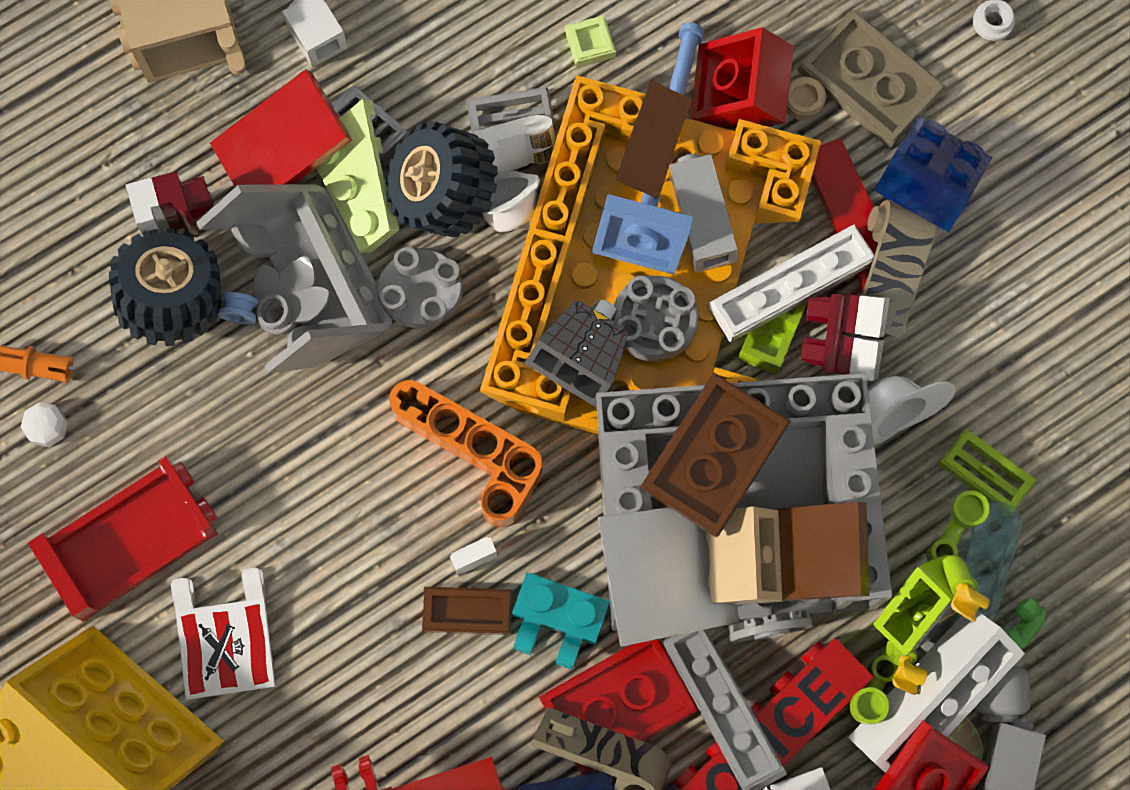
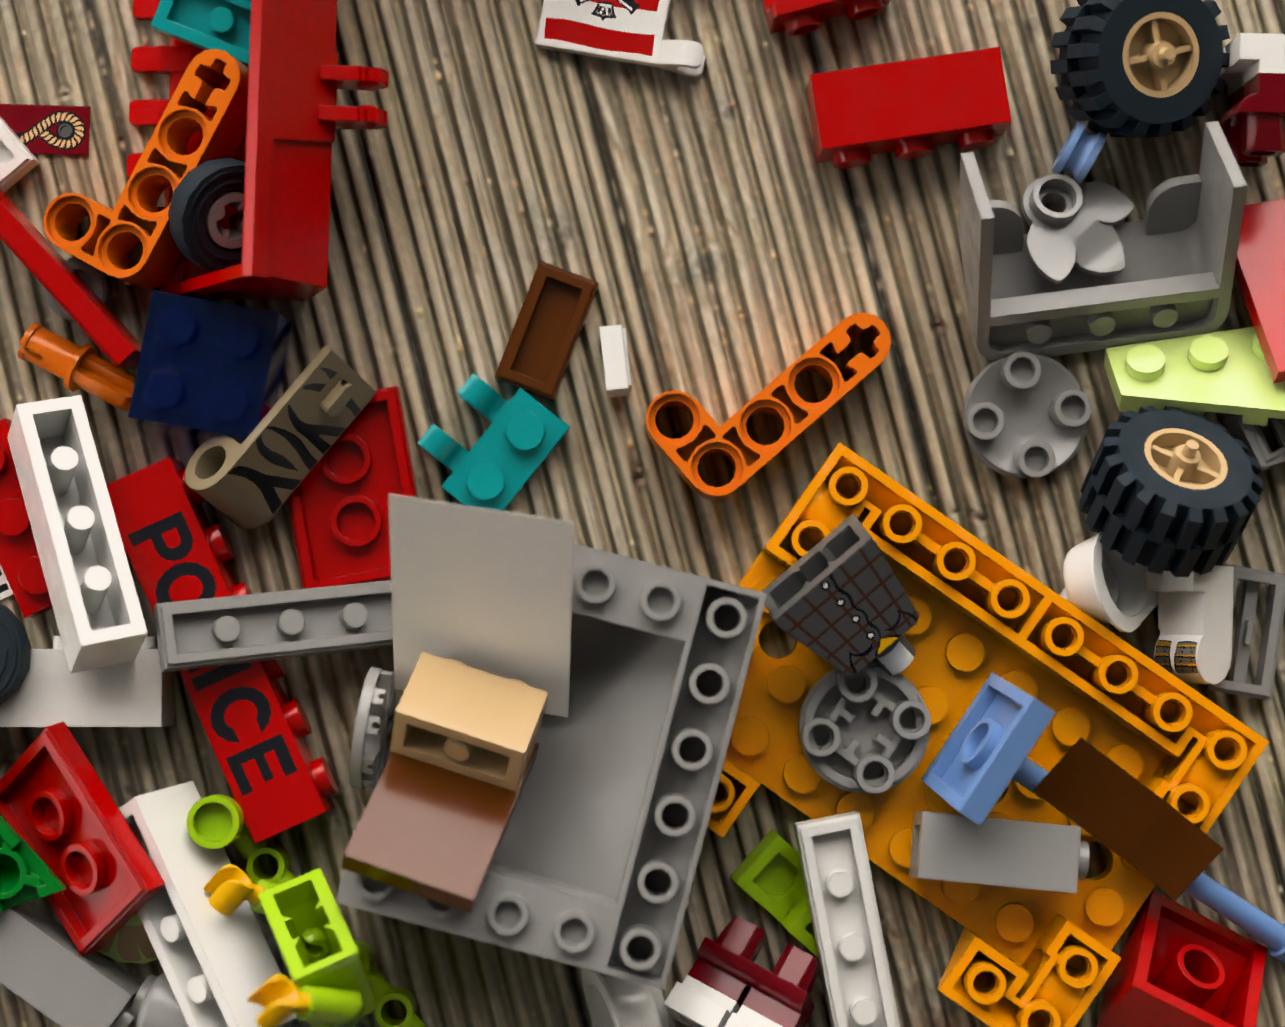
camera: 110 degrees right, 10 degrees up
reddish brown tile [639,372,791,538] -> none
none -> red brick [806,47,1012,169]

